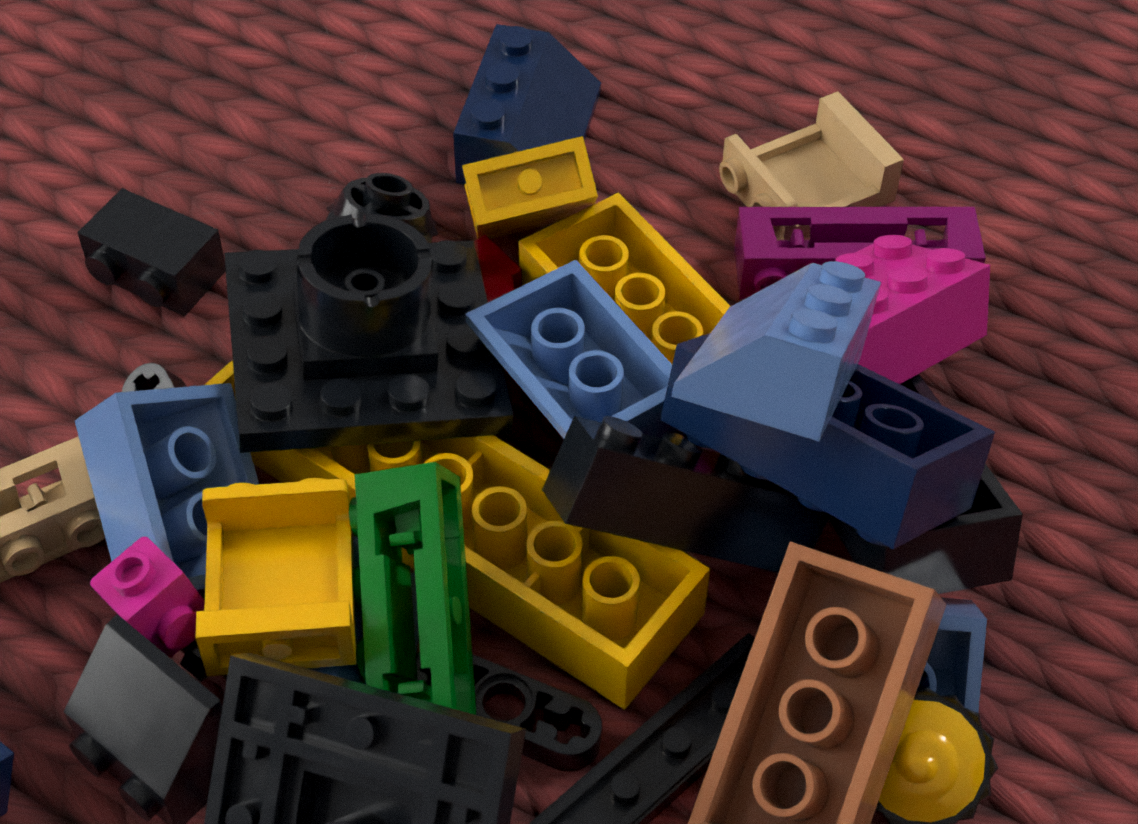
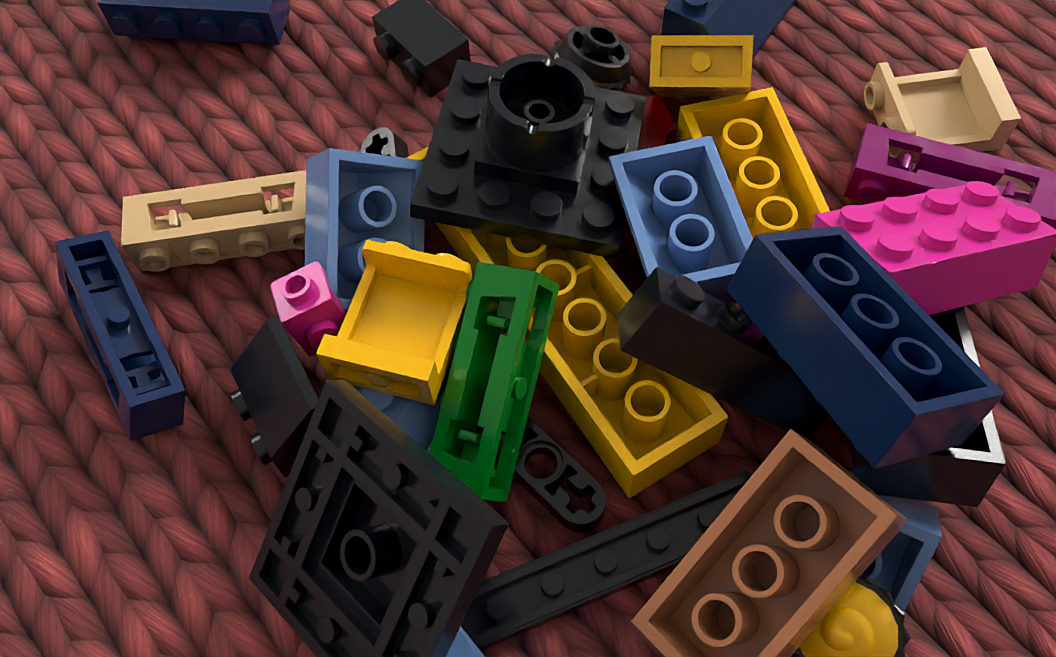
camera: 25 degrees right, 10 degrees up
medium blue slope [671,261,881,441] -> none

